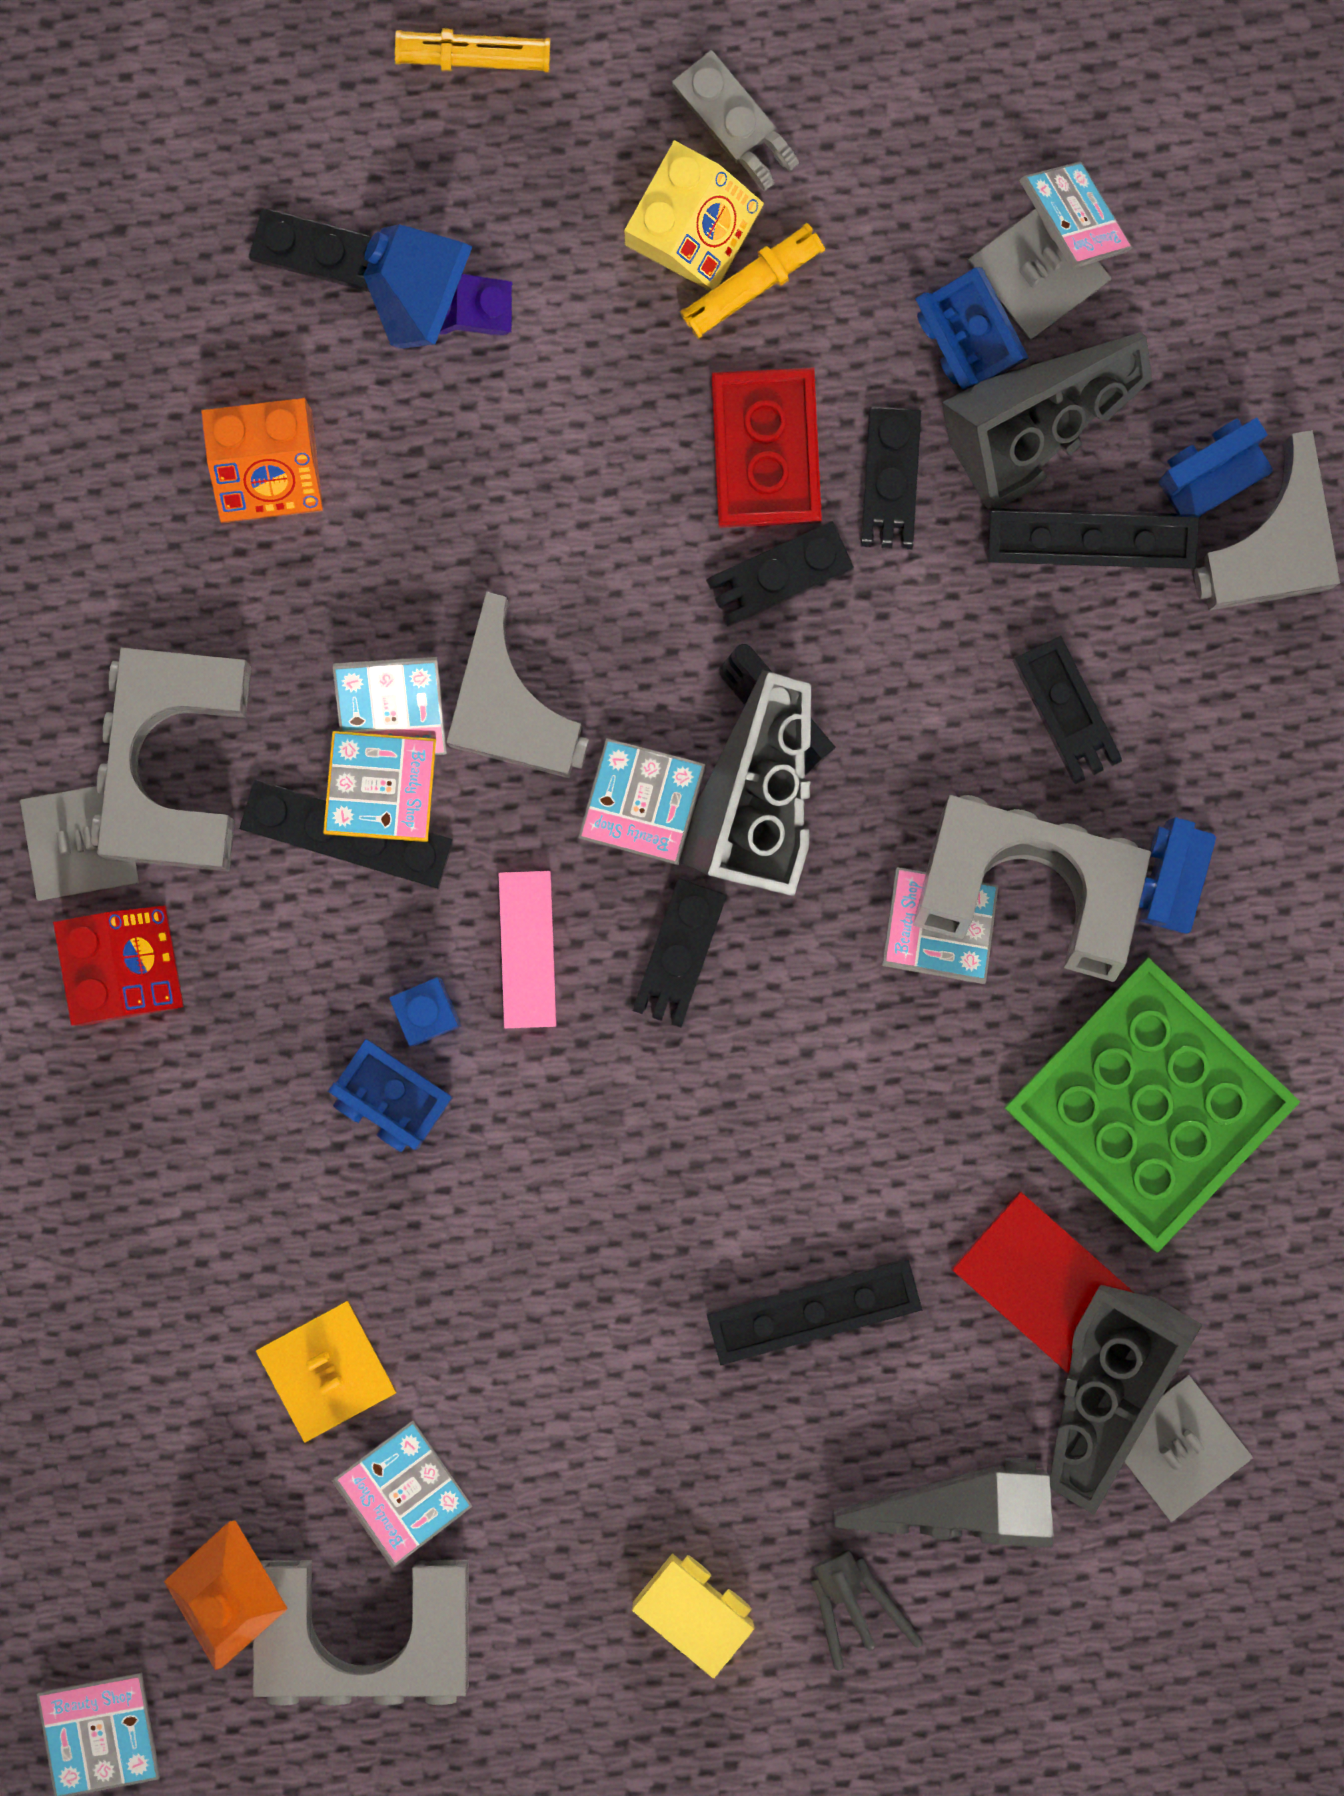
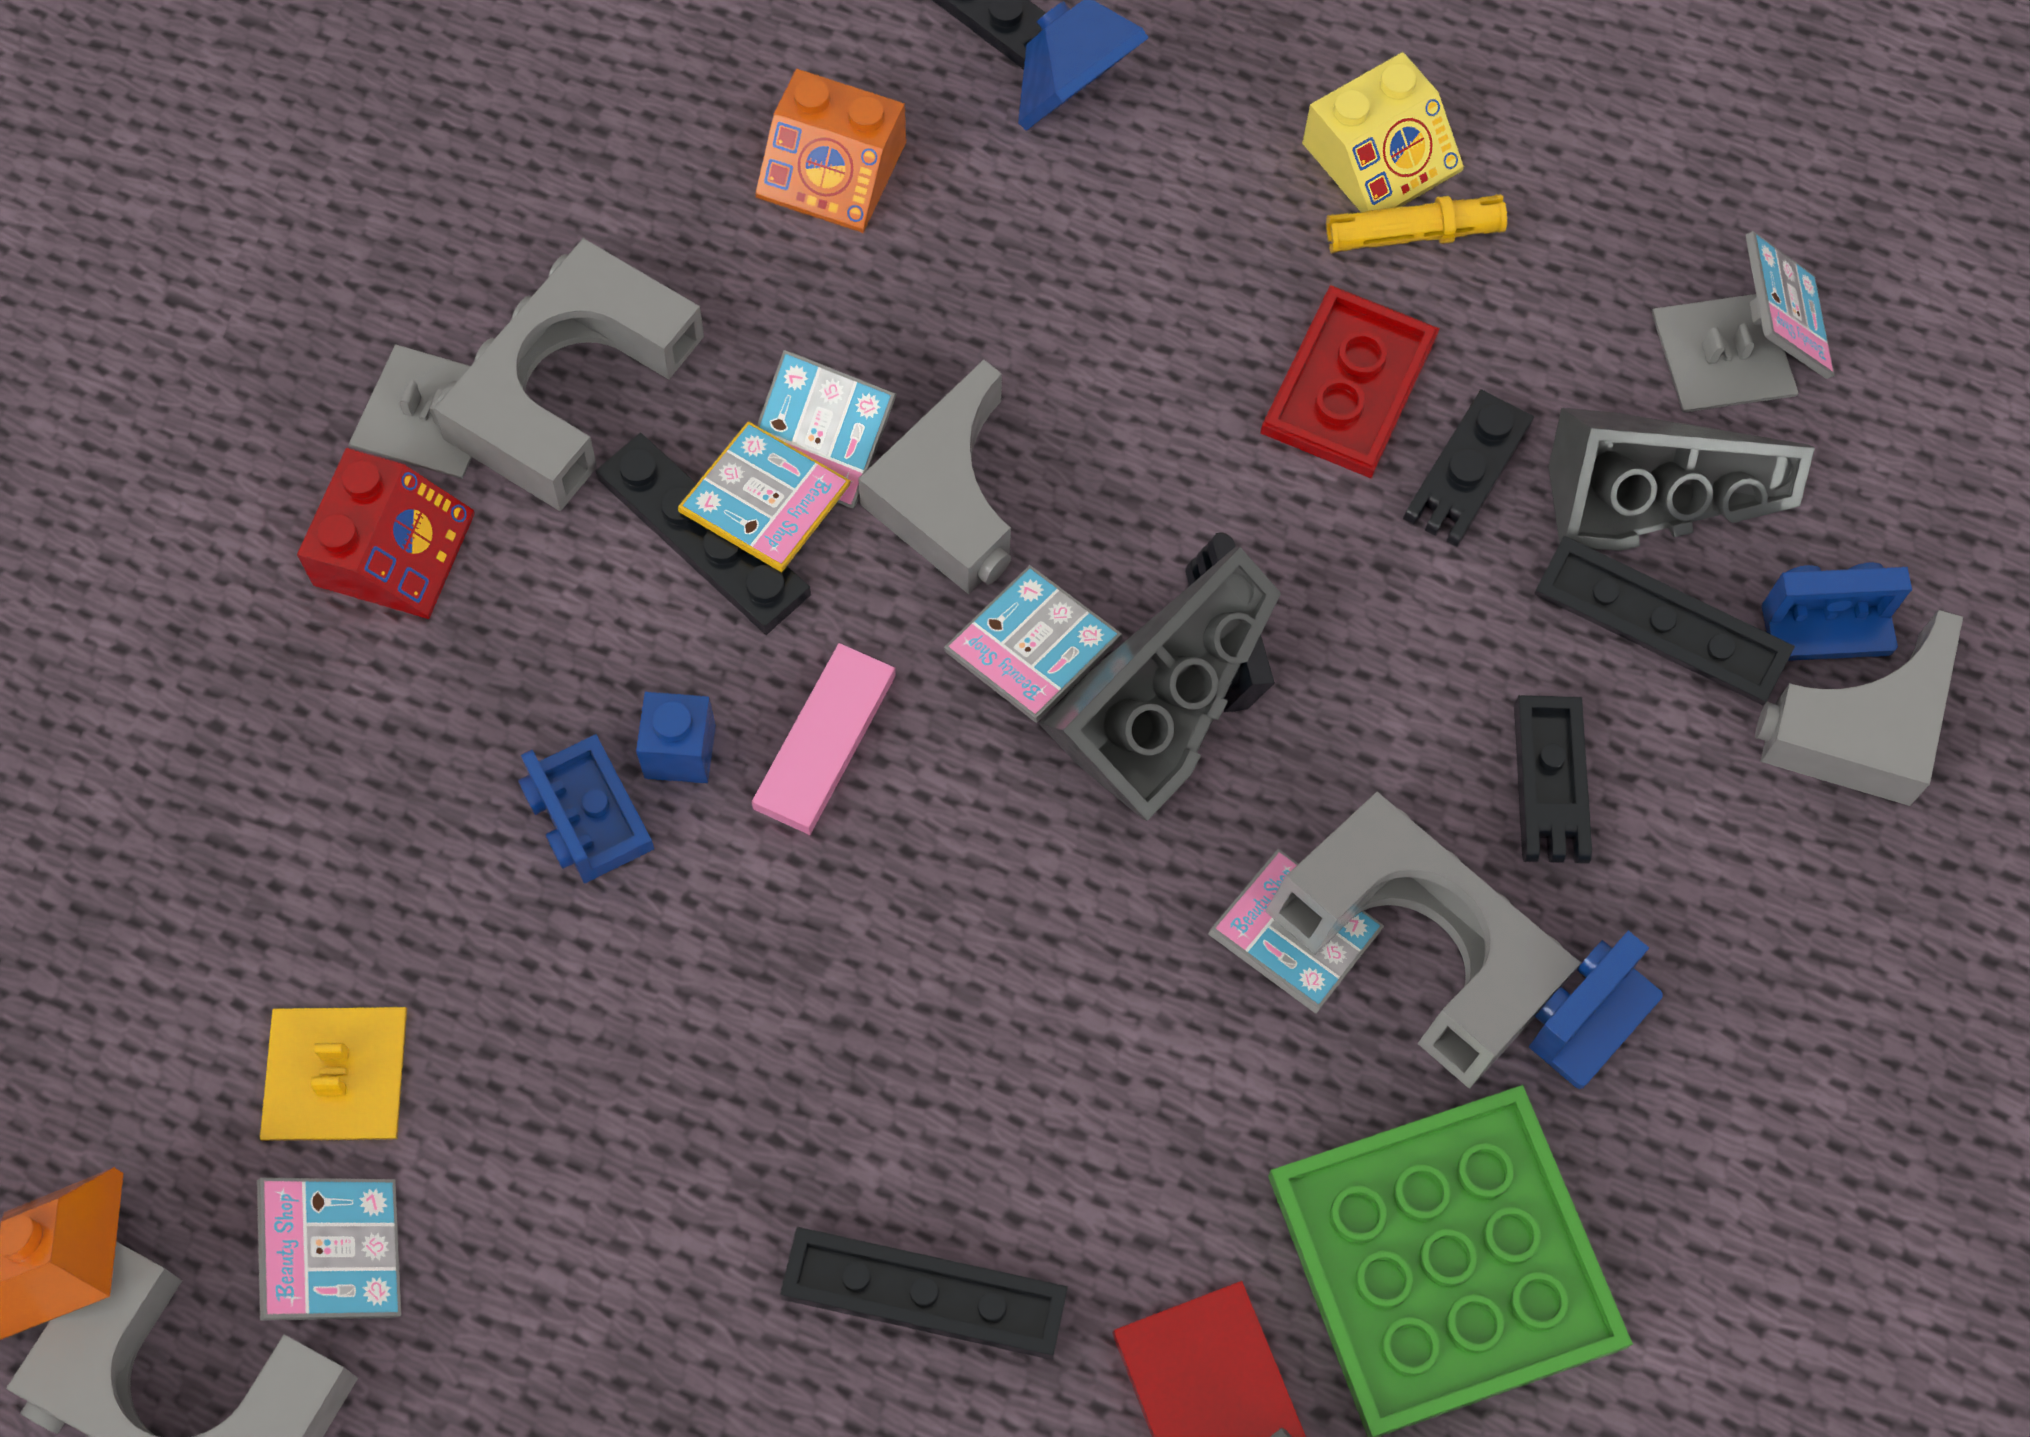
camera: 25 degrees right, 20 degrees down
dark purple bracket [439,274,512,335] -> none
black hinge [632,878,727,1028] -> none
light grey hinge [672,50,799,191] -> none
black hinge [706,521,854,627] -> none
blue bracket [915,267,1029,389] -> none

